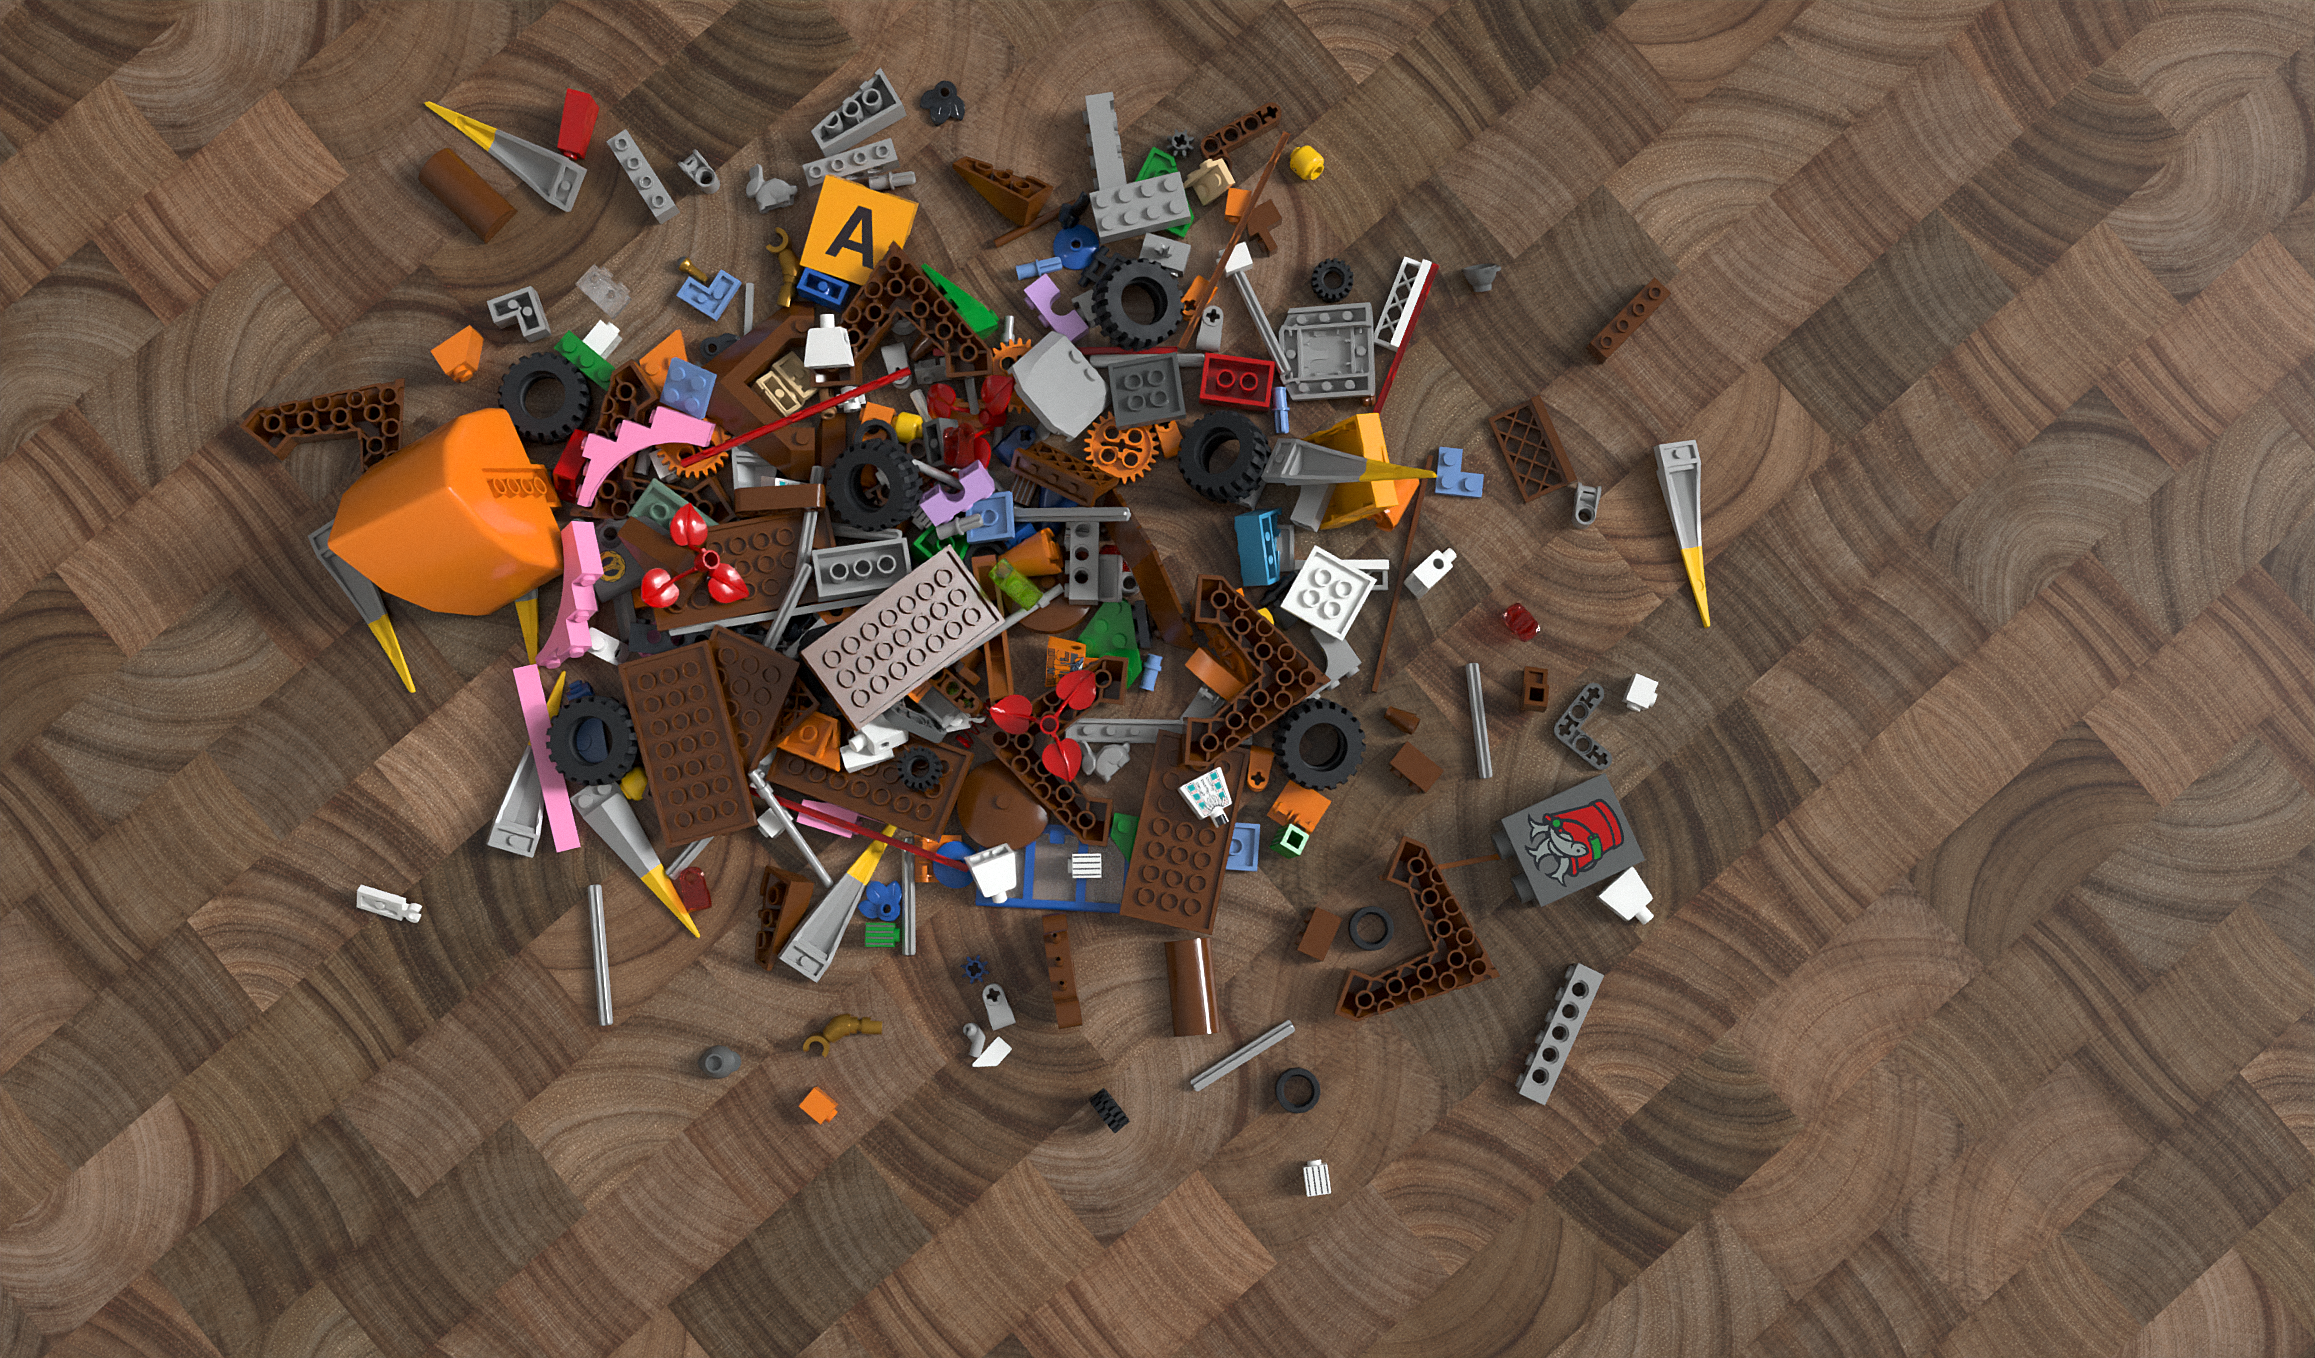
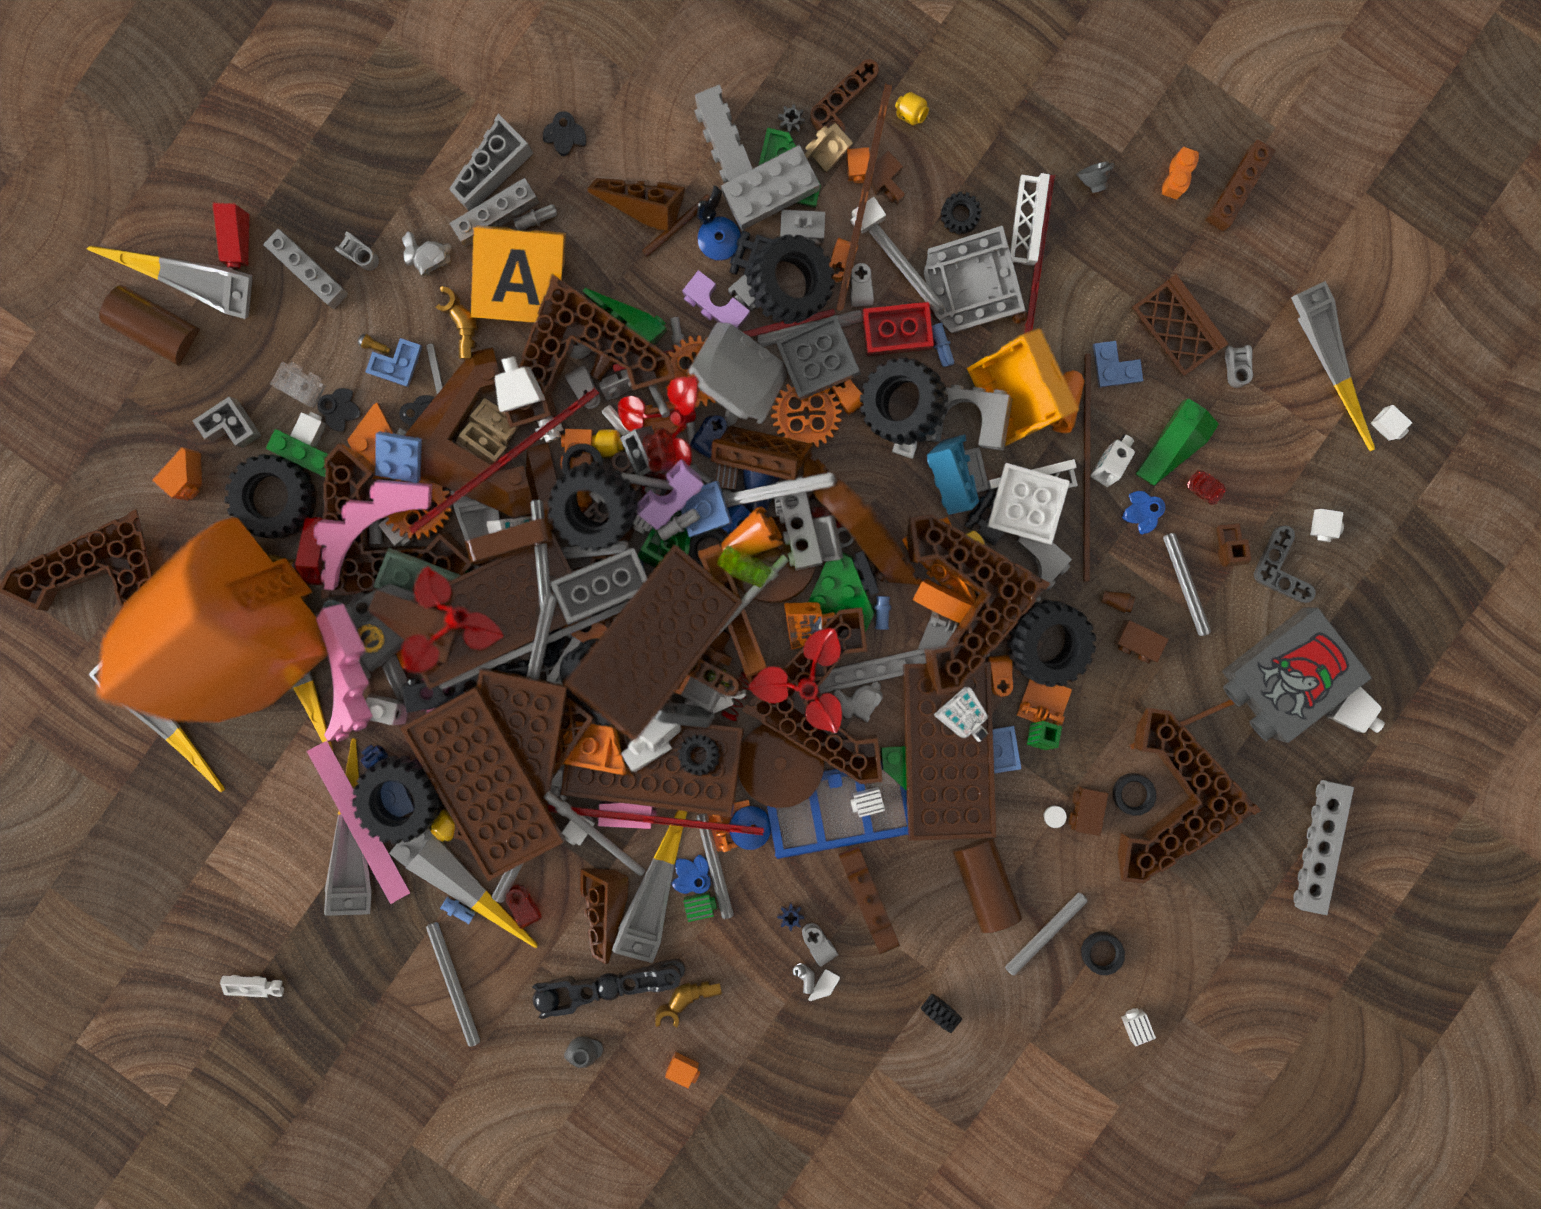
camera: 10 degrees left, 5 degrees up
blue brick [797,267,851,314] -> none
medium nougat pin [819,388,837,420] -> none
white torso [965,843,1016,903] -> none
medium blue axle [1016,257,1062,280] -> none
light grey plate [1261,438,1438,486] -> none
none -> black plate [317,388,361,432]
none -> medium blue pin [440,896,476,925]
none -> black piece [532,959,685,1019]
none -> white tile [892,441,917,459]
none -> white tile [1044,805,1067,828]
none -> blue plate [1122,491,1166,534]
none -> green wedge [1136,398,1219,486]
none -> orange brick [1162,147,1199,200]
none -> white brick [1370,405,1412,441]

